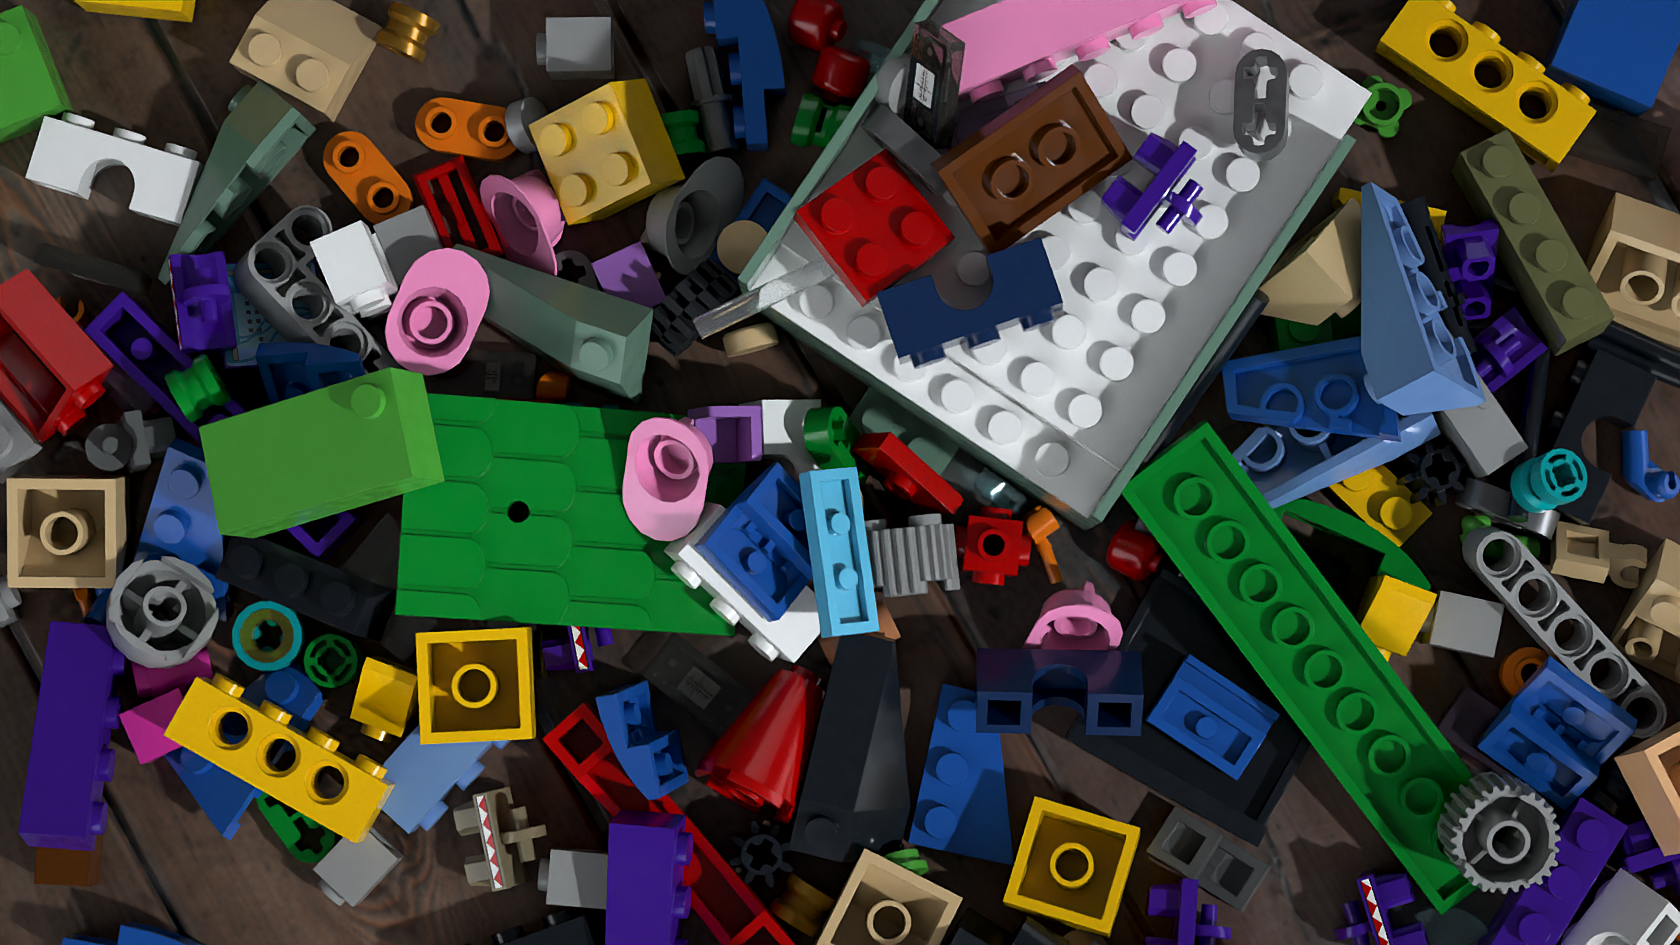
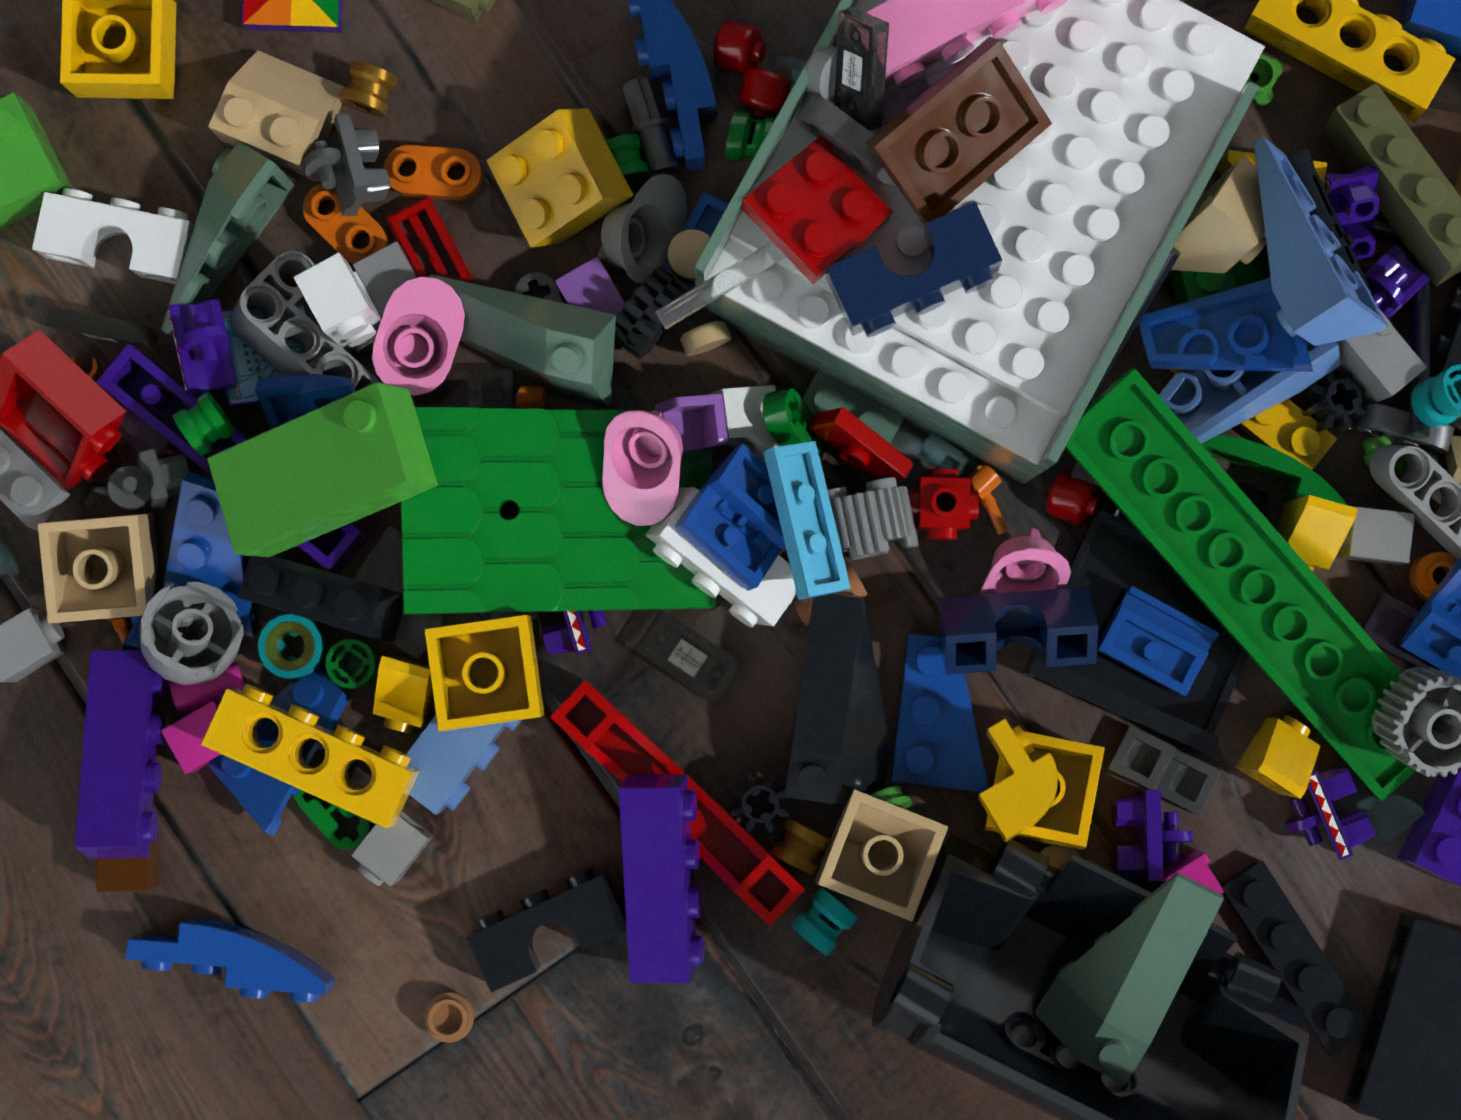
camera: 10 degrees left, 0 degrees up
dark tan hips [453,787,547,892] -> none
bright pink piece [480,169,566,277] -> none
light grey tile [505,97,548,154] -> none
light grey brick [536,17,615,80] -> none
light grey brick [538,847,608,909] -> none
blue slope [595,680,689,800] -> none
red cone [694,665,826,823] -> none
dark purple hips [1101,132,1203,241] -> none
flat silver beam [1233,49,1290,162] -> none
none -> dark grey hips [303,114,390,216]
none -> yellow brick [978,719,1058,842]
none -> yellow slope [1235,715,1320,799]

